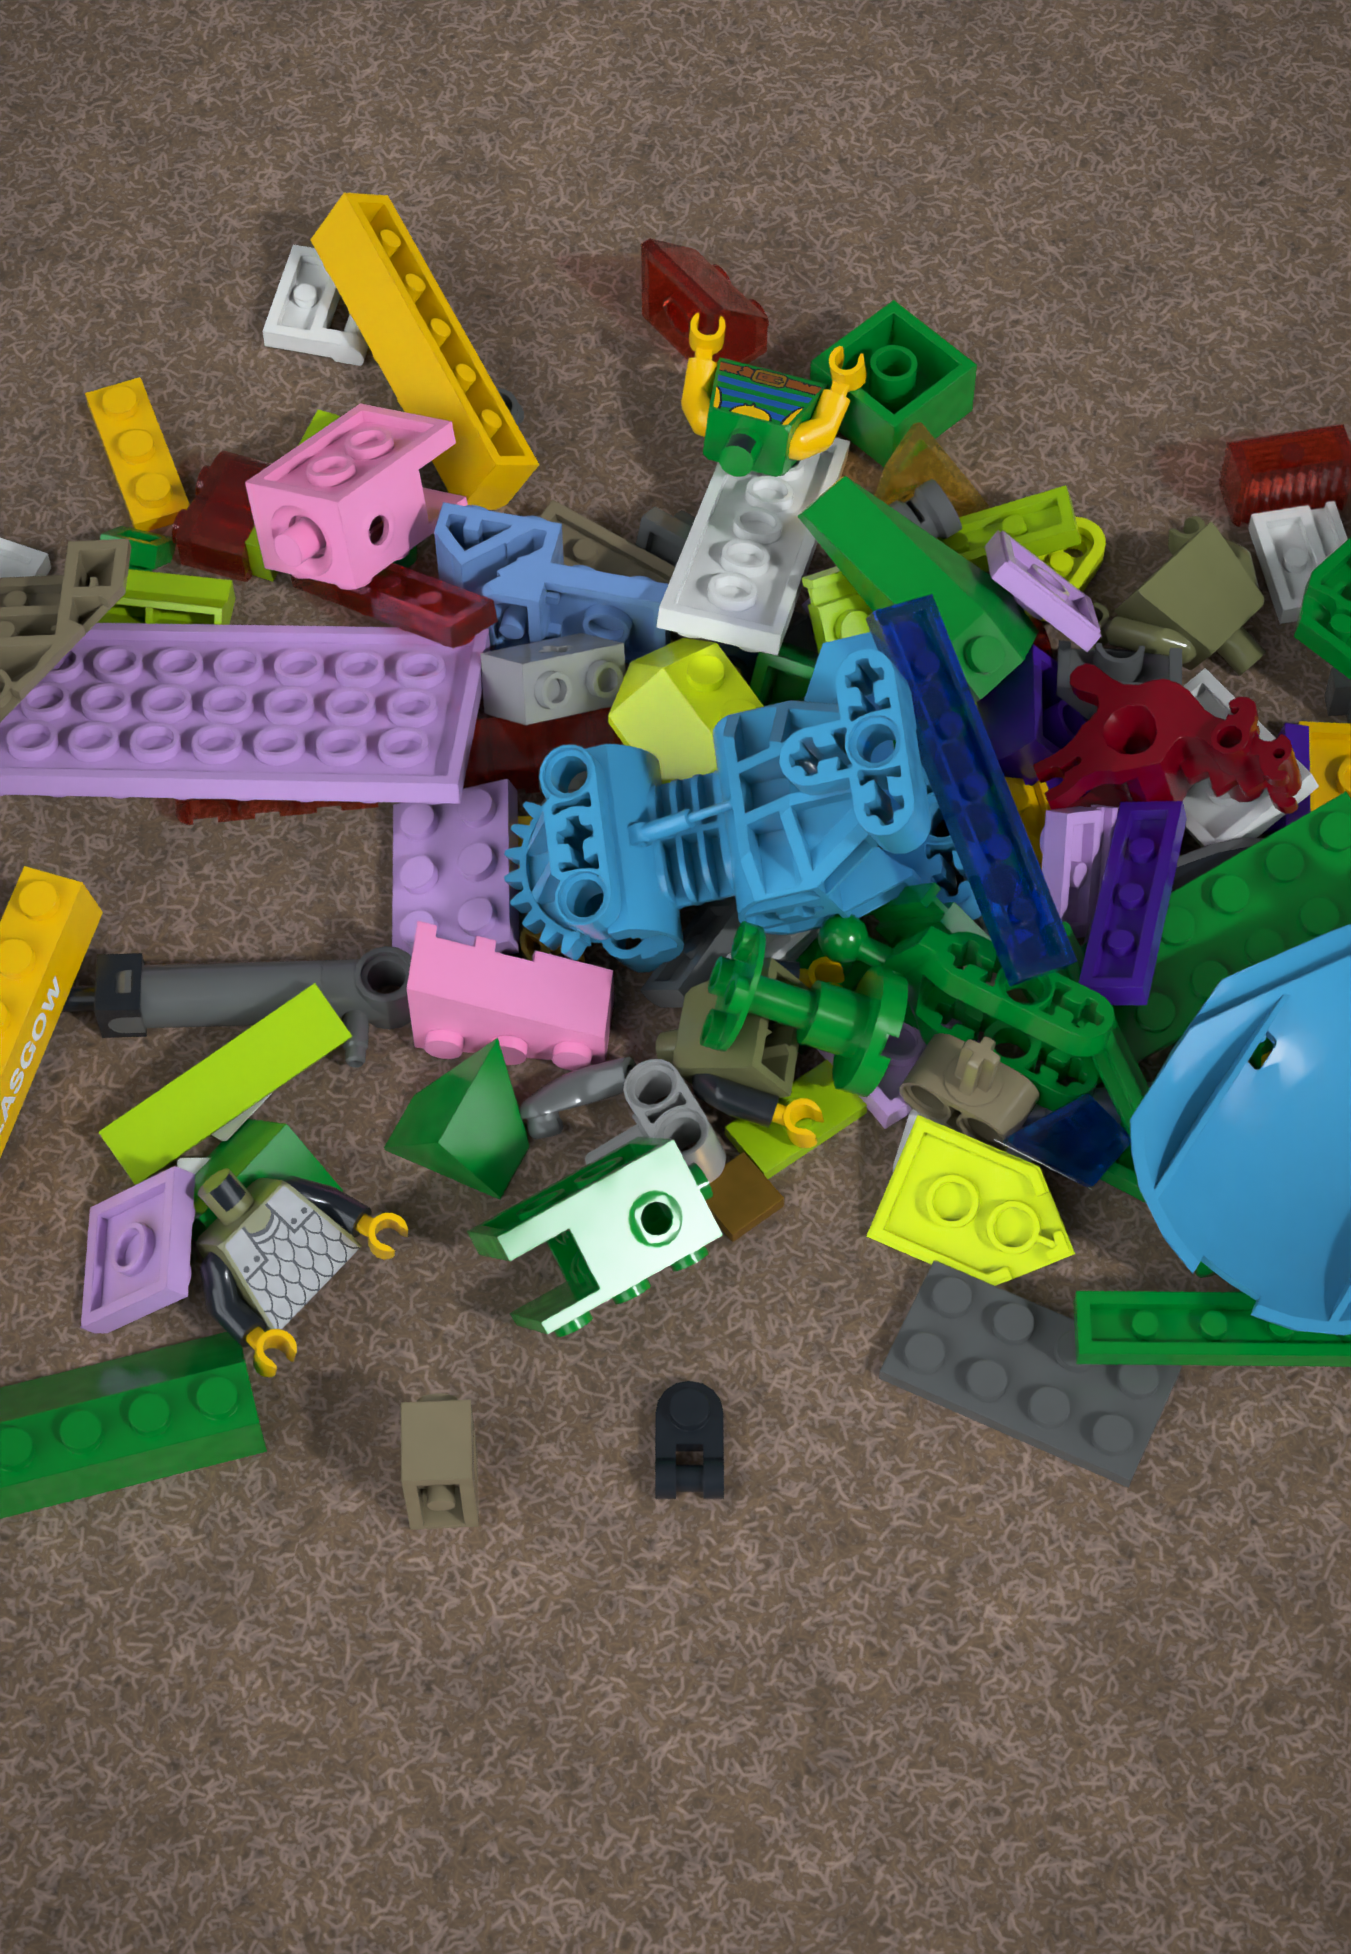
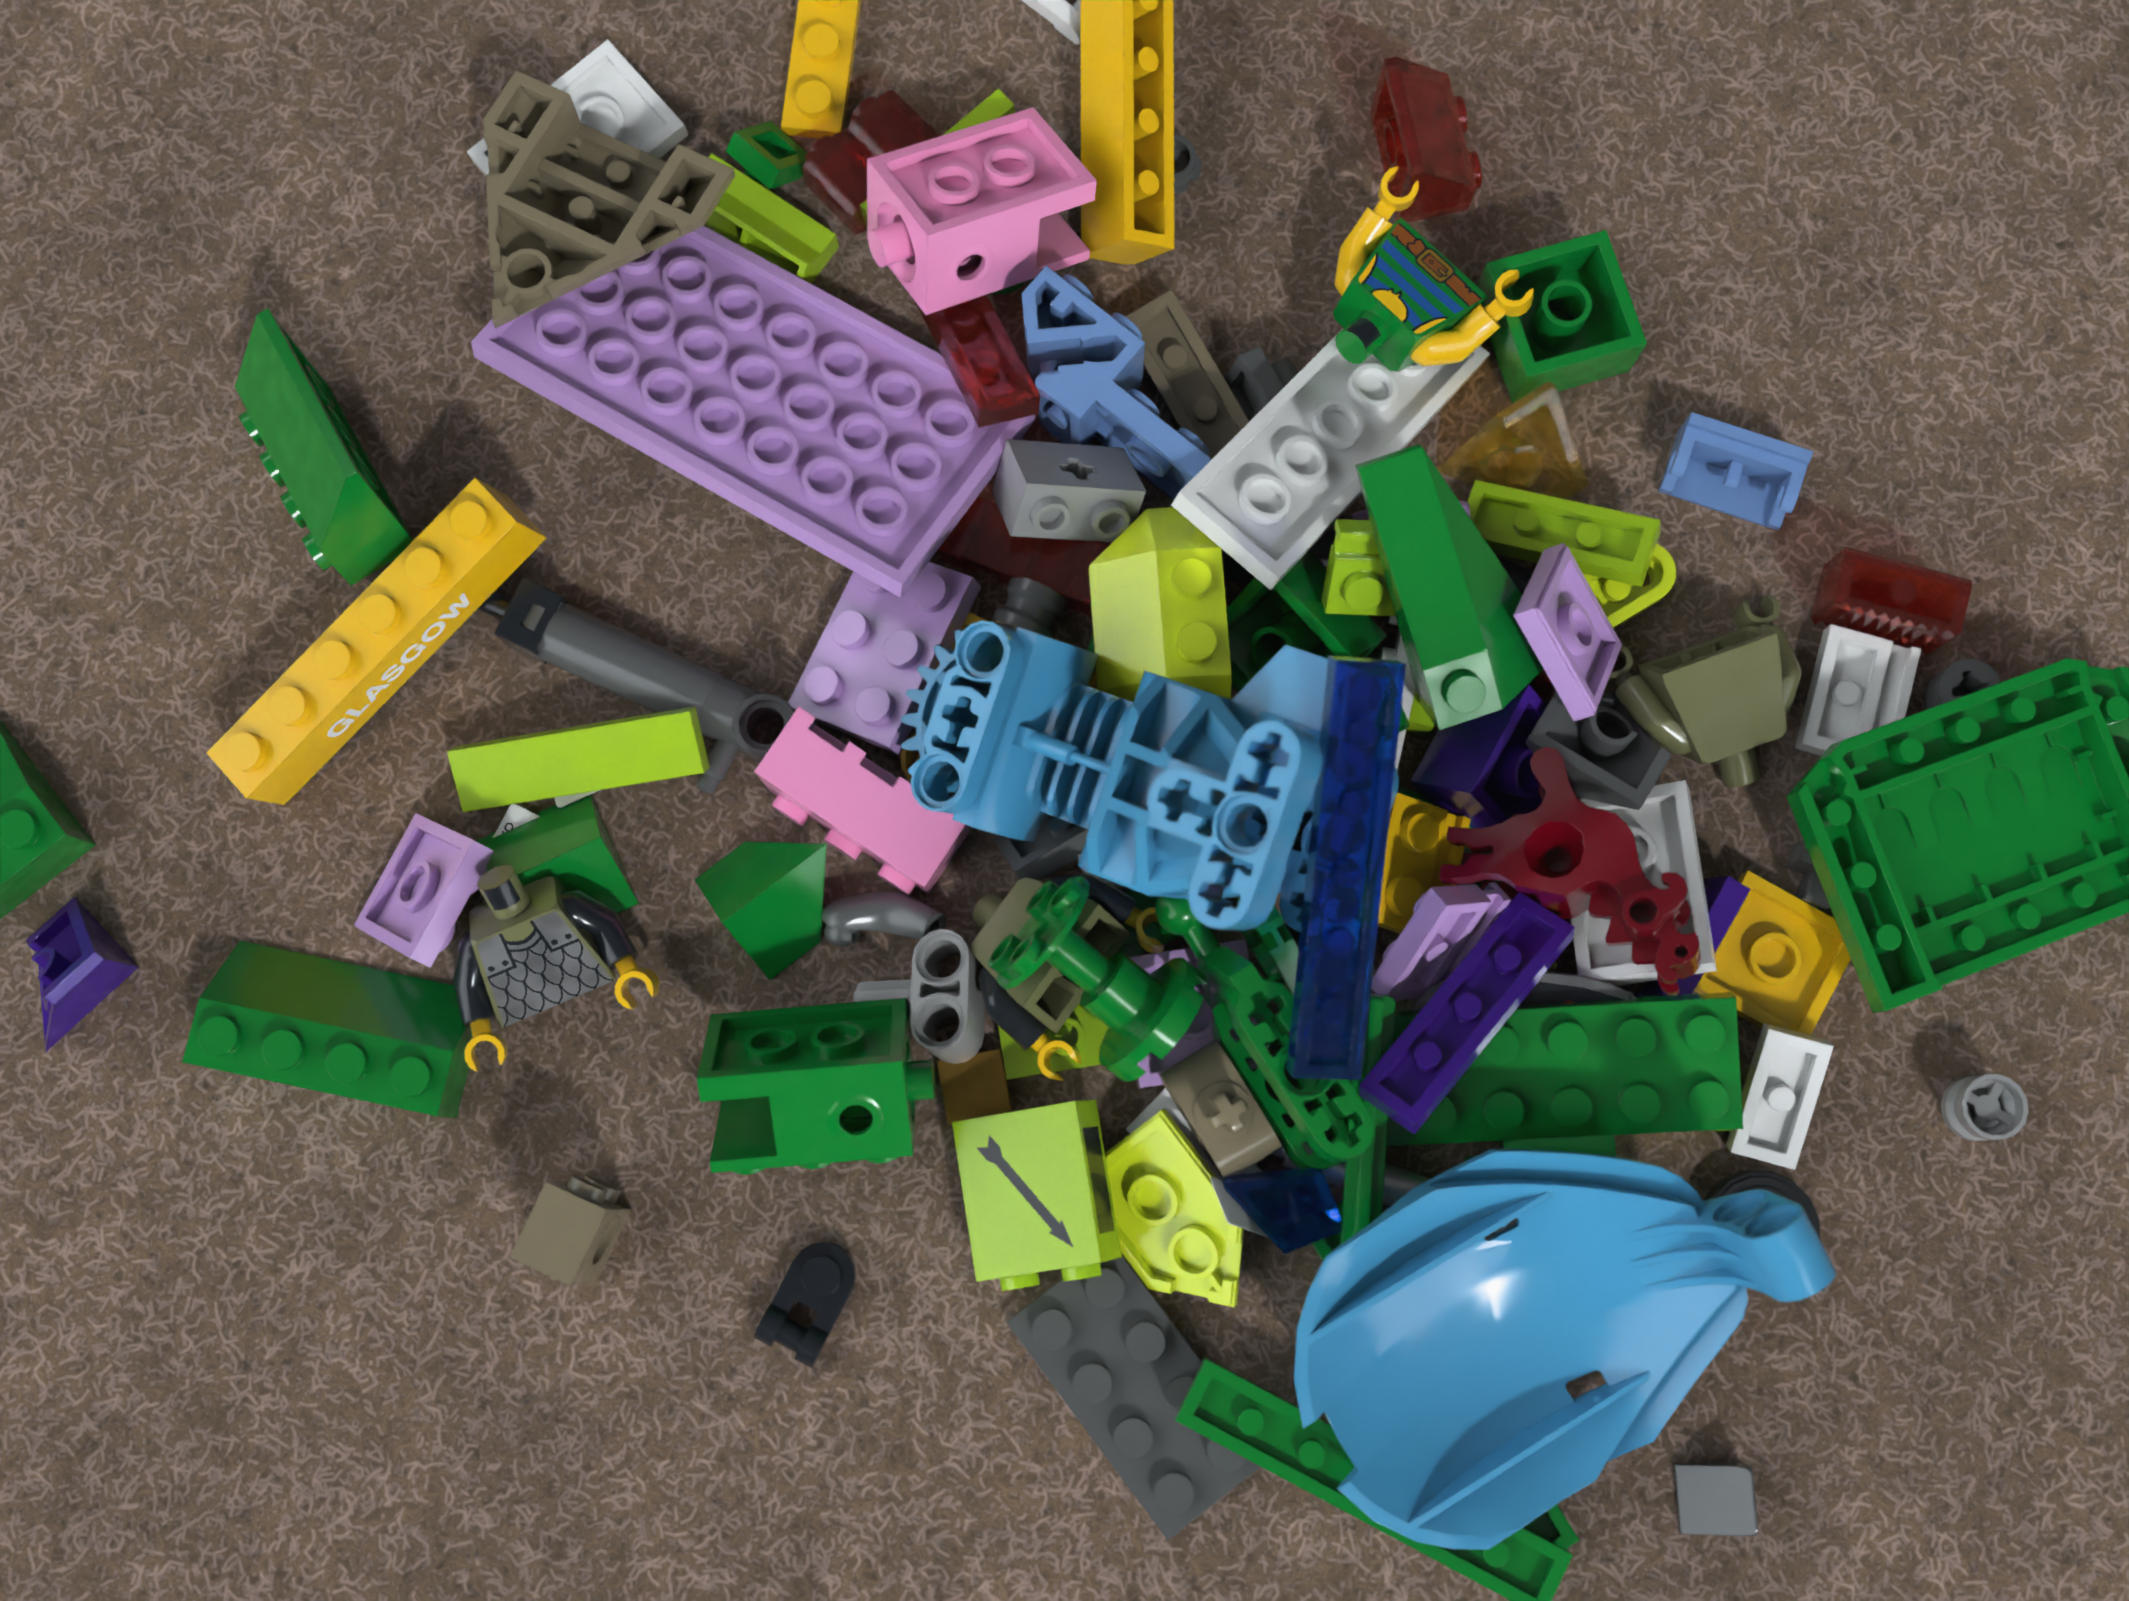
camera: 30 degrees right, 20 degrees up
dark grey wheel [889,479,962,539] -> none
none -> lime brick [952,1099,1122,1291]
none -> medium blue hinge [1658,412,1813,530]

